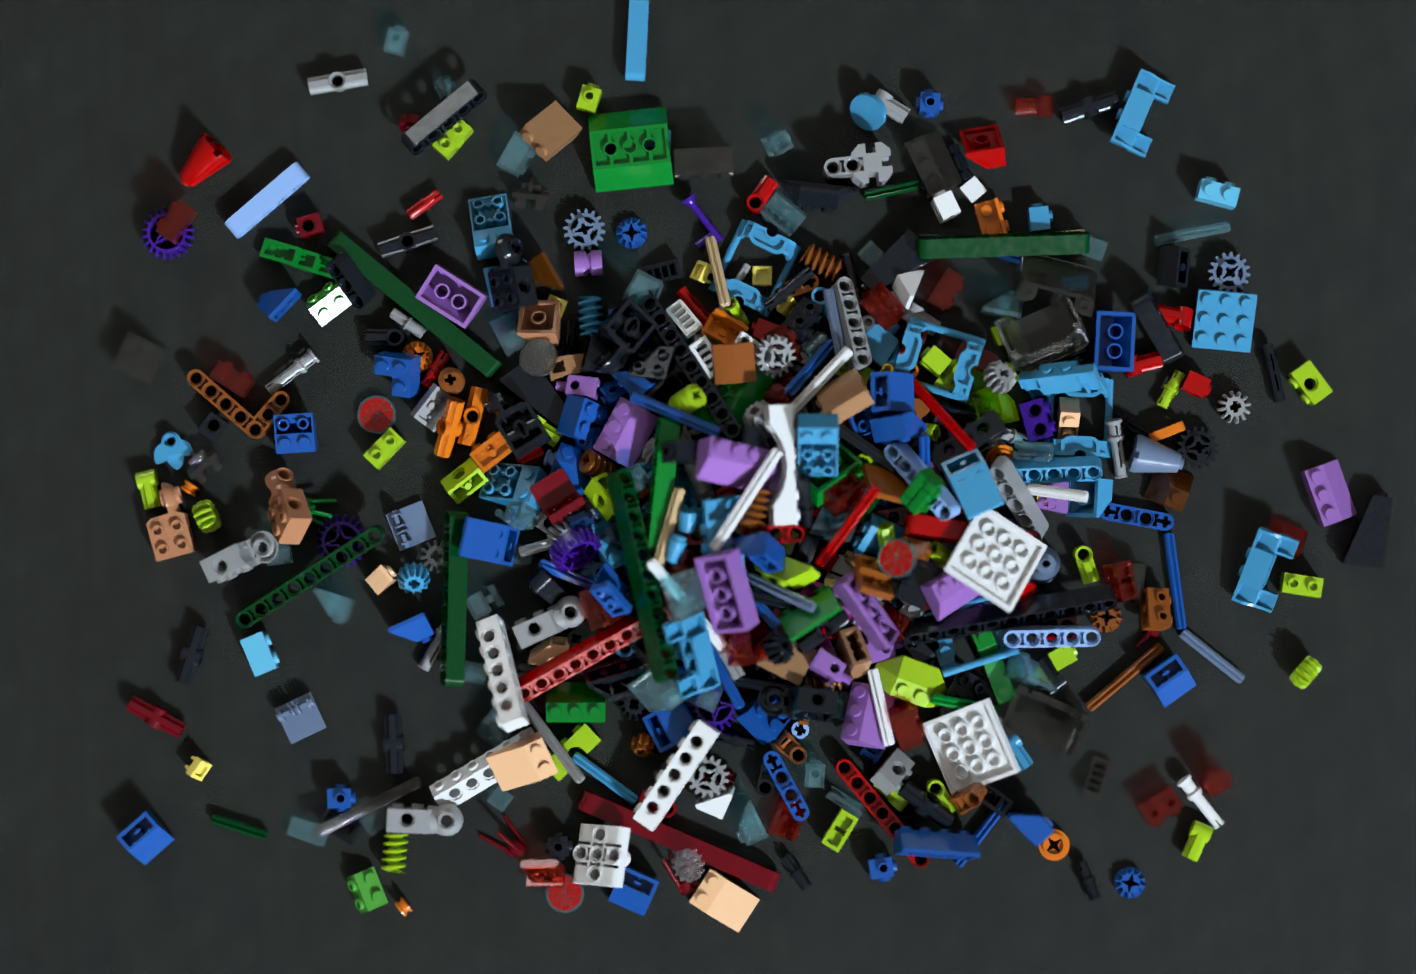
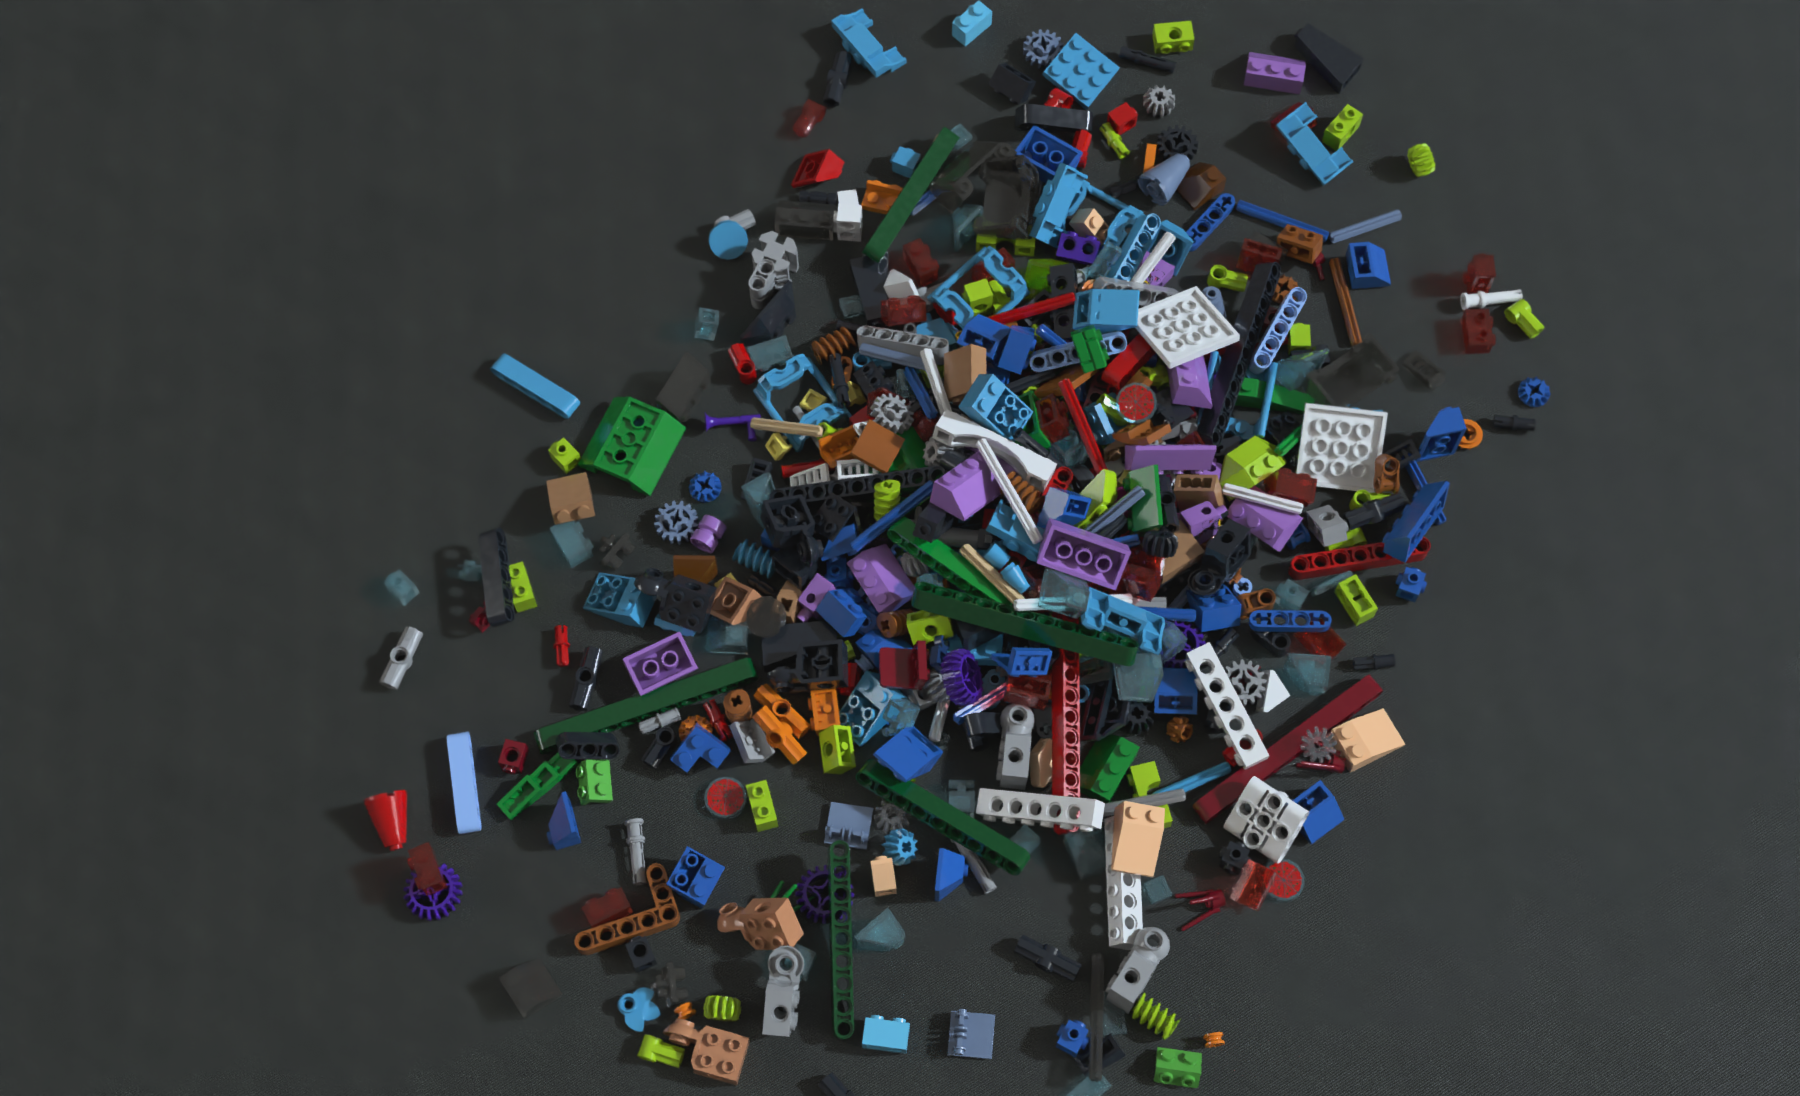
camera: 55 degrees left, 20 degrees down
dark green axle [863,179,921,201] -> none
blue brick [915,89,944,118] -> none
light grey gear [983,360,1017,395] -> none
light grey pin [1105,418,1127,479] -> none
clear light blue axle [1154,221,1231,246] -> none

